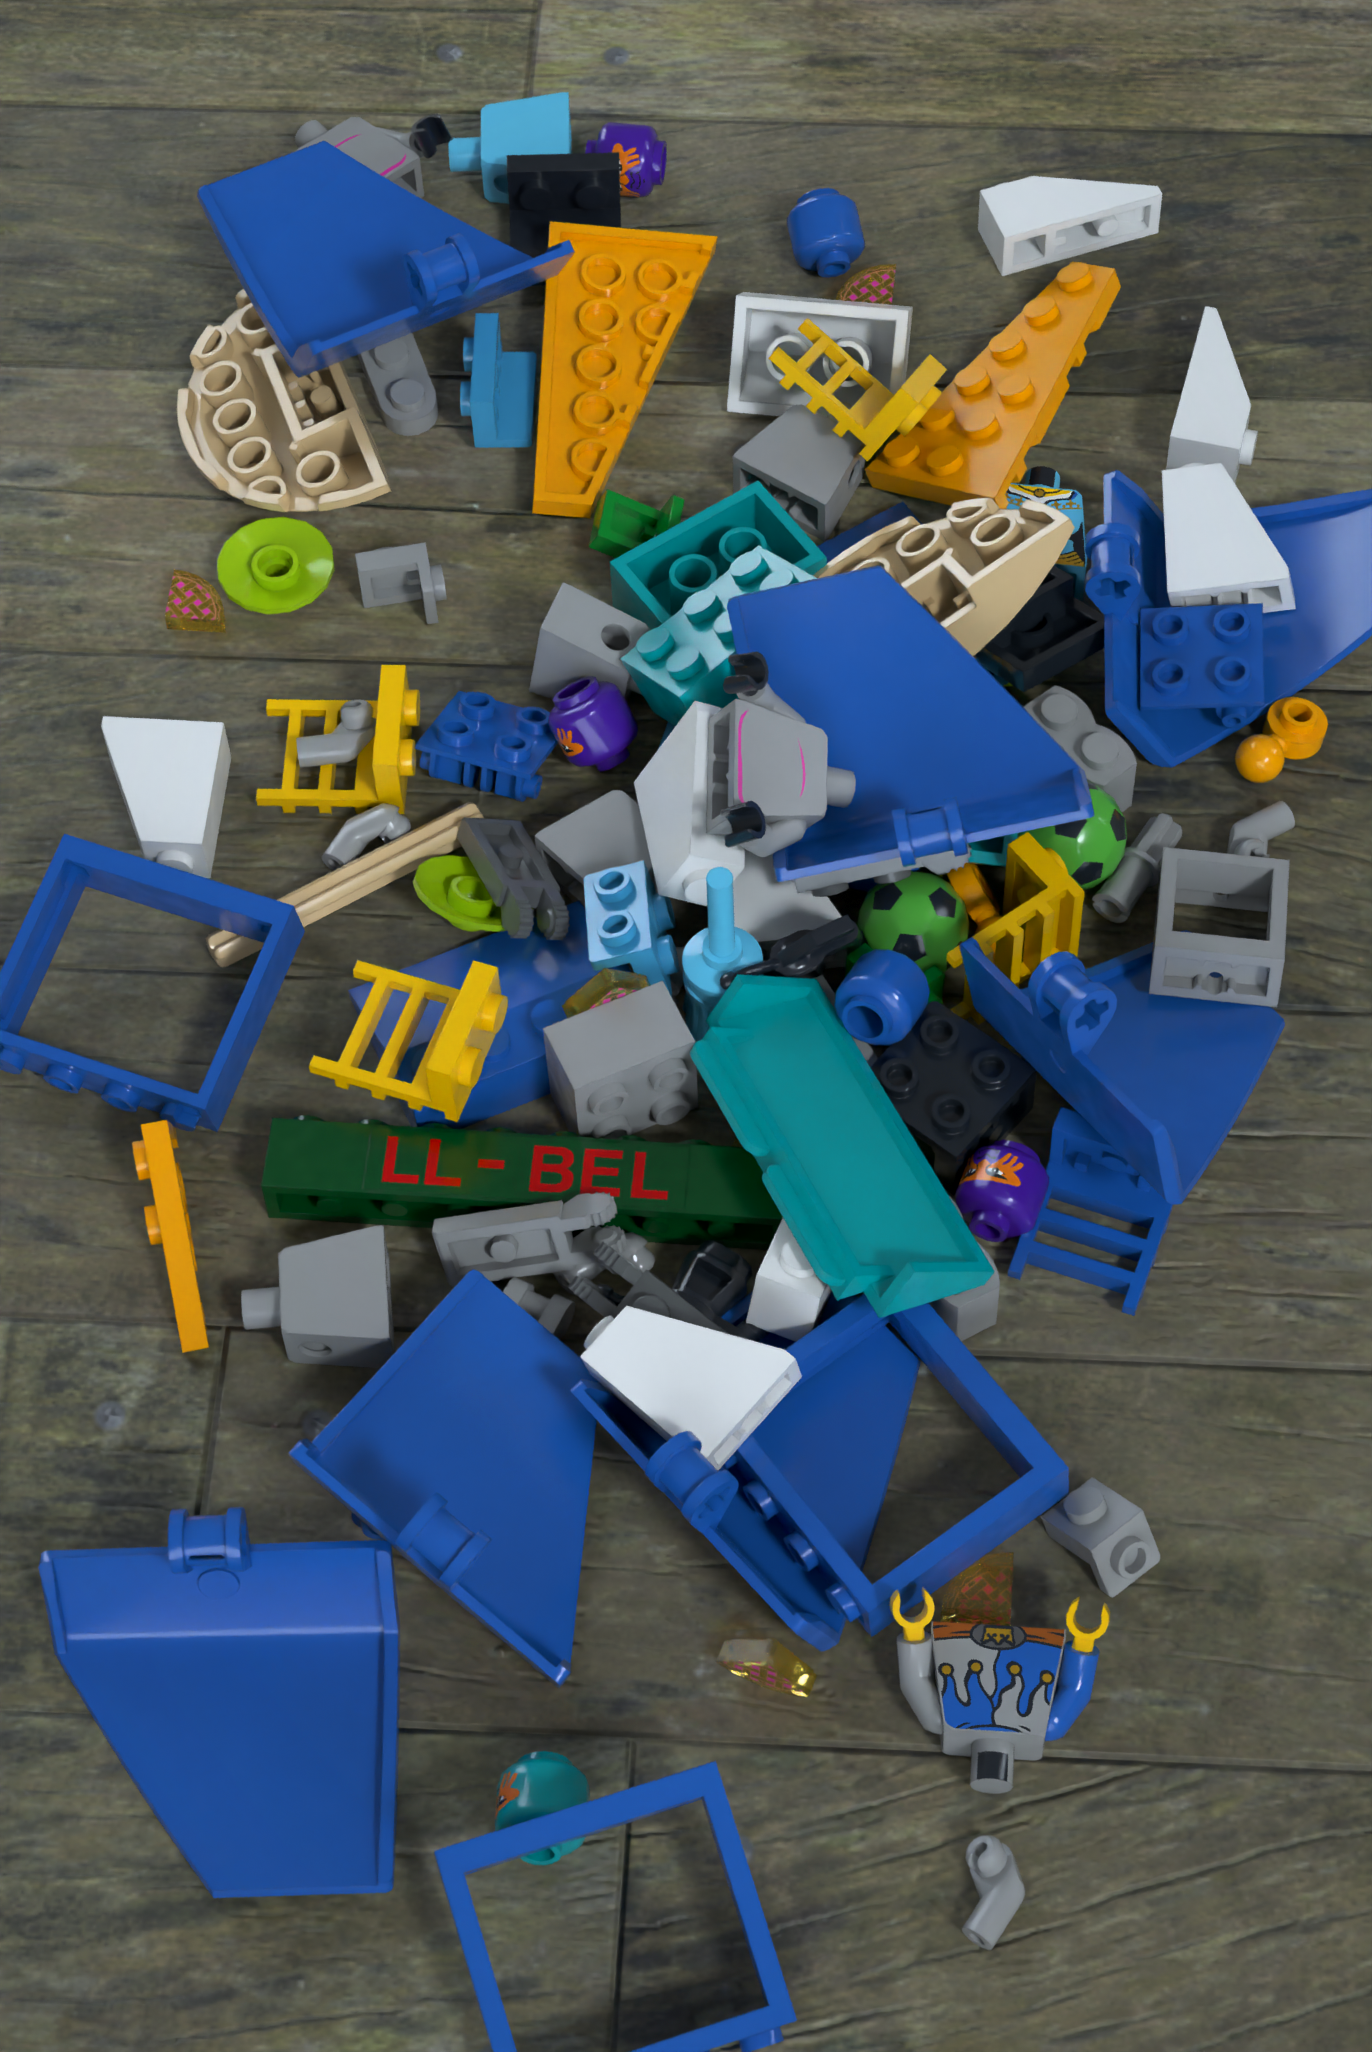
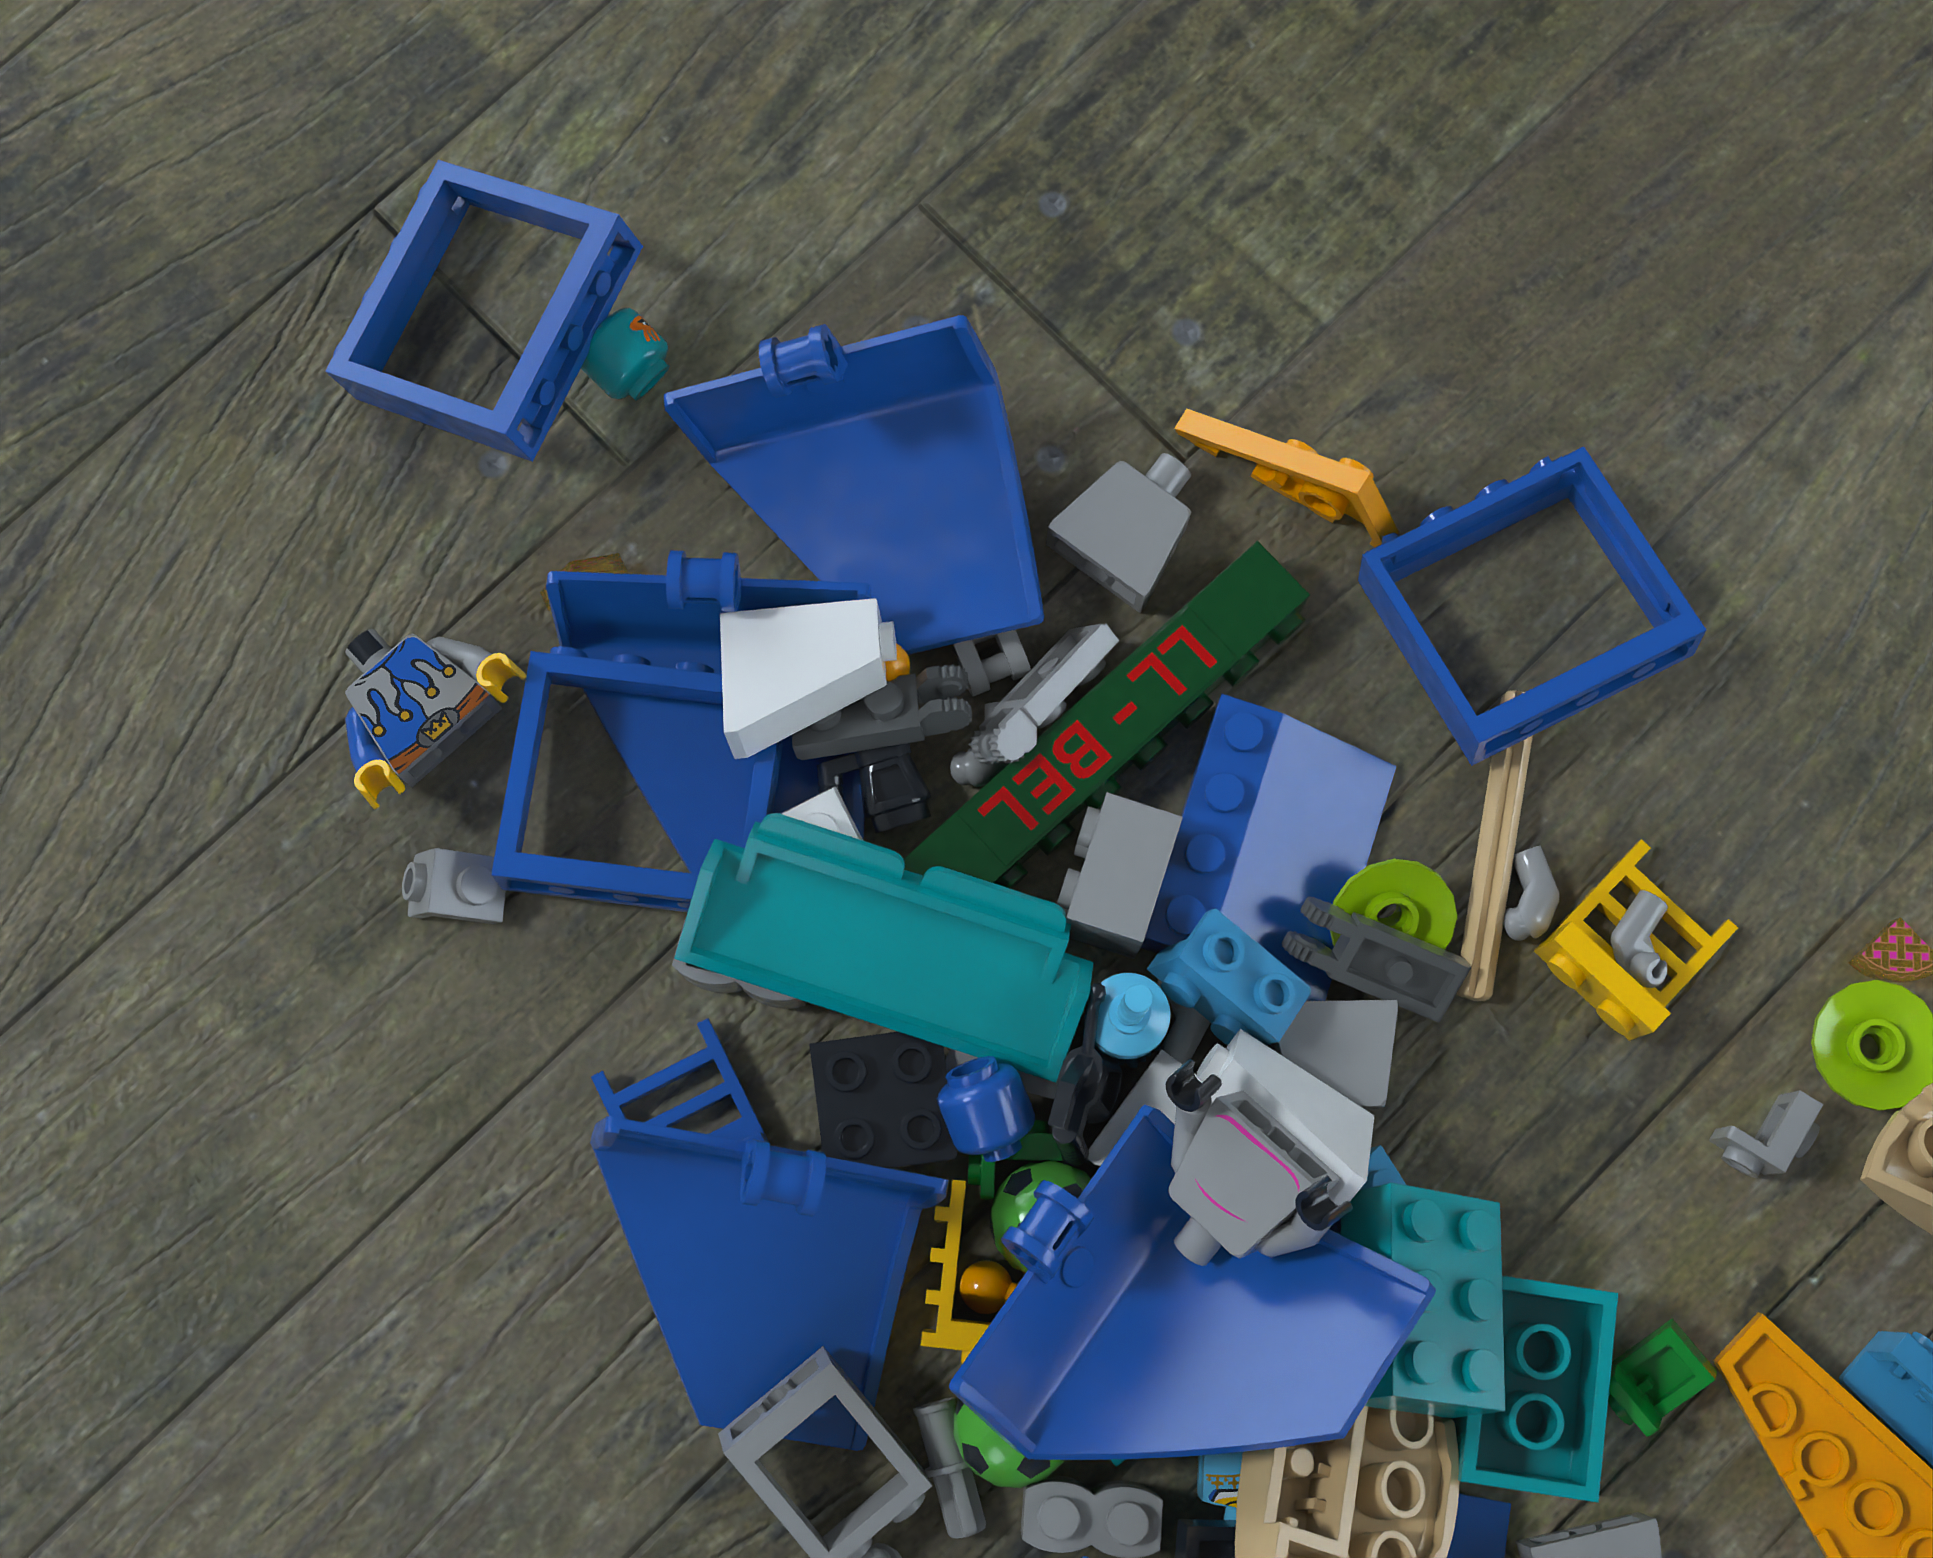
camera: 130 degrees right, 20 degrees up
blue panel [39,1507,400,1898] -> none
white slope [101,716,231,879] -> none
yellow plate [309,960,508,1122] -> none
blue hinge [415,691,558,802] -> none
light grey torso [529,583,650,702] -> none
dark purple head [548,676,638,771] -> none
clear yellow tile [562,968,650,1018] -> none
clear yellow tile [941,1552,1014,1626] -> none
dark purple head [955,1140,1049,1242] -> none
light grey arm [962,1835,1025,1950] -> none

